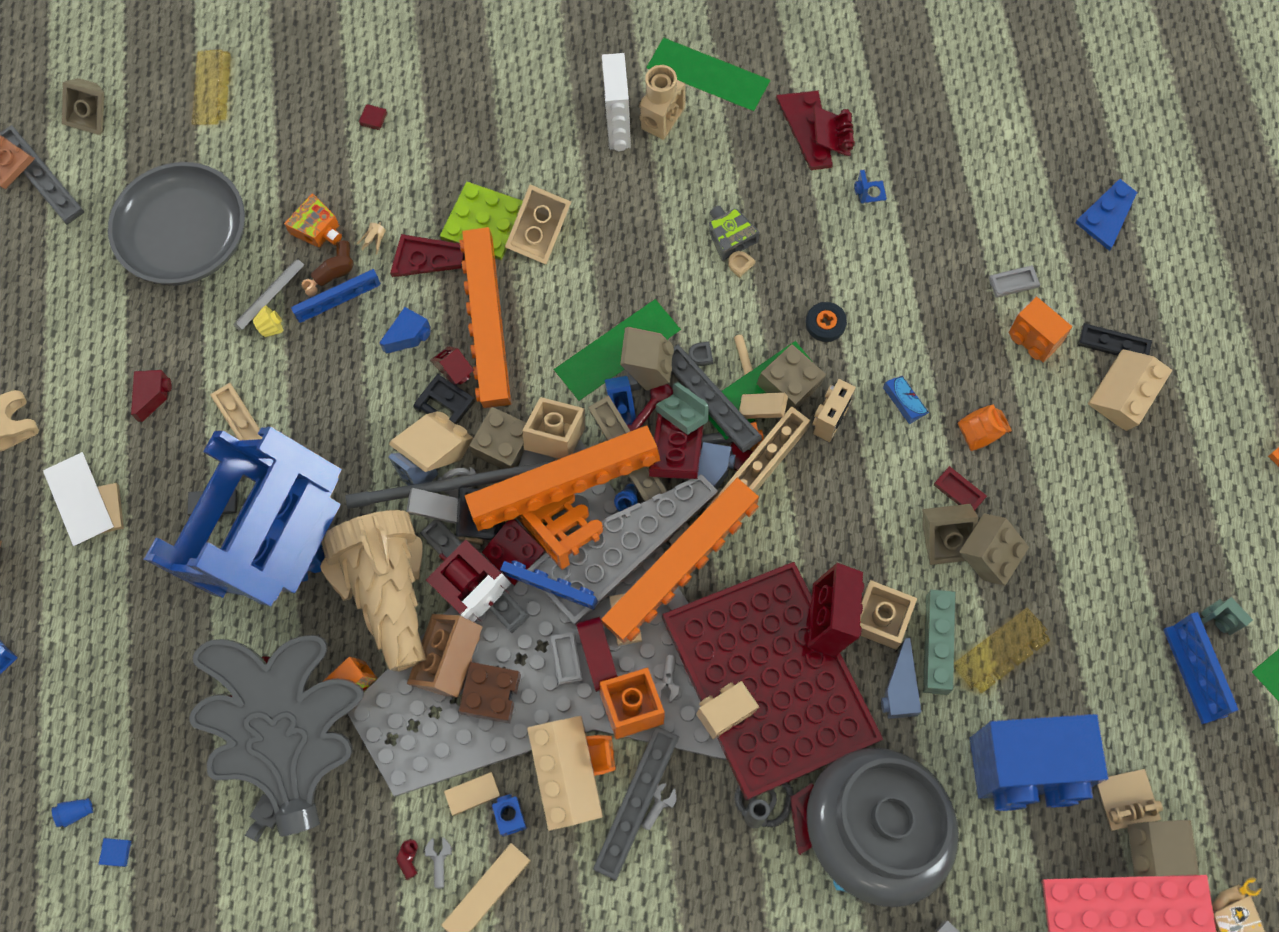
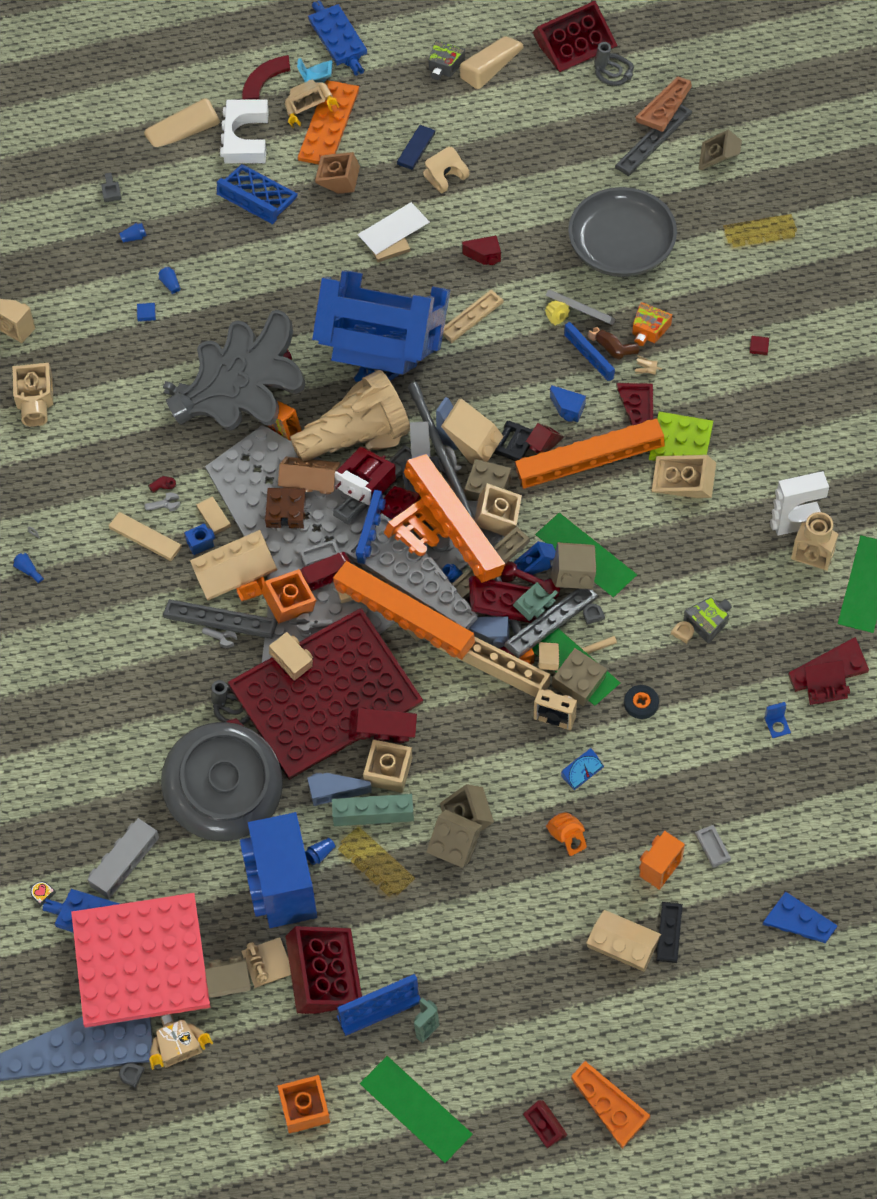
camera: 80 degrees right, 10 degrees down
dark red tile [934,466,987,511] -> none
none -> dark red slope [285,926,362,1014]
none -> blue cone [305,838,335,865]

